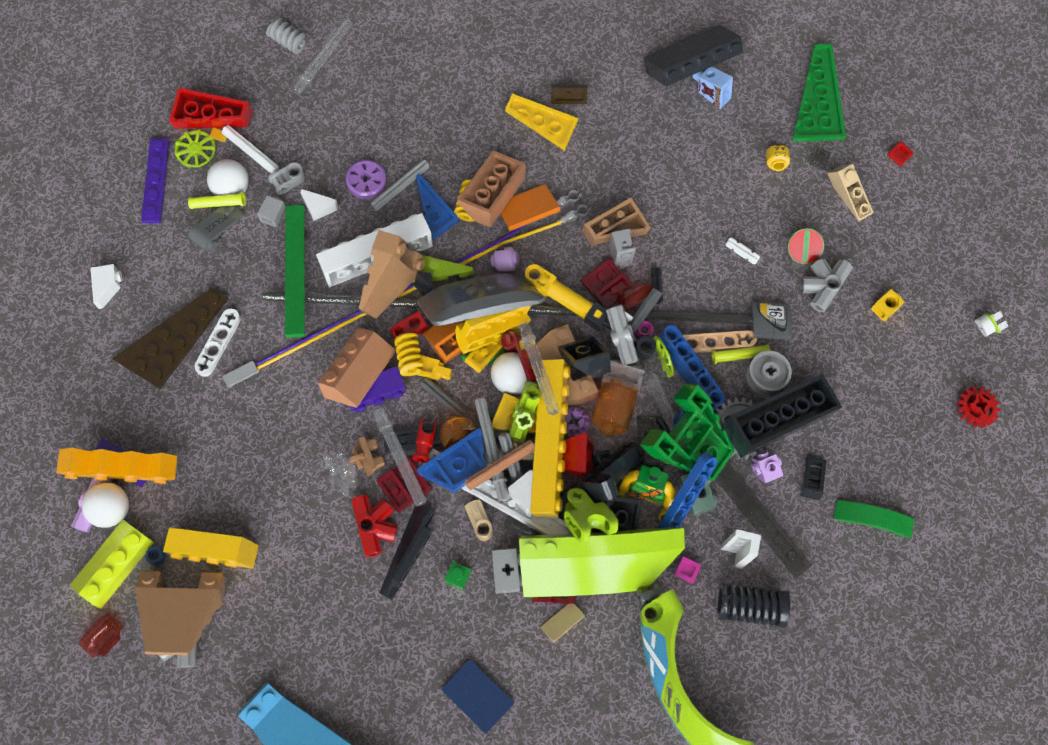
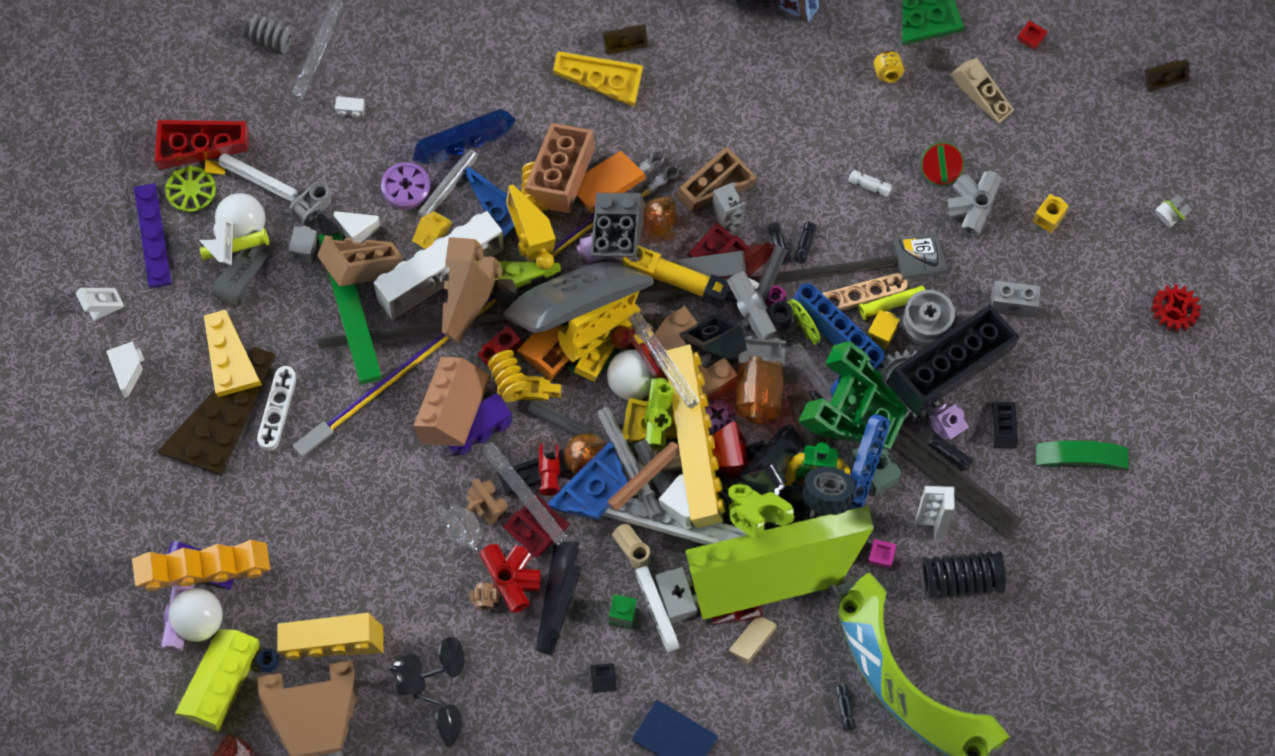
camera: 10 degrees left, 5 degrees down
none -> white slope [76,288,124,321]
none -> white slope [199,217,233,265]
none -> yellow wing [204,310,262,397]
none -> black slope [316,210,340,236]
none -> medium nougat wedge [317,236,403,286]
none -> white piece [335,97,365,118]
none -> black plant [388,637,464,748]
none -> yellow head [412,212,453,249]
none -> clear blue brick [413,109,516,163]
none -> medium nougat gear [470,583,499,611]
none -> yellow slope [506,184,556,270]
none -> black slope [590,663,617,693]
none -> dark grey slope [591,193,645,257]
none -> white beam [635,566,679,653]
none -> clear orange cylinder [643,196,678,241]
none -> dark grey tile [678,251,746,277]
none -> black axle [795,221,816,264]
none -> black wheel [802,466,856,515]
none -> black axle [834,684,856,732]
none -> yellow brick [867,310,900,350]
none -> black pin [928,434,974,471]
none -> light grey brick [991,281,1041,317]
none -> dark brown hinge [1145,59,1189,92]

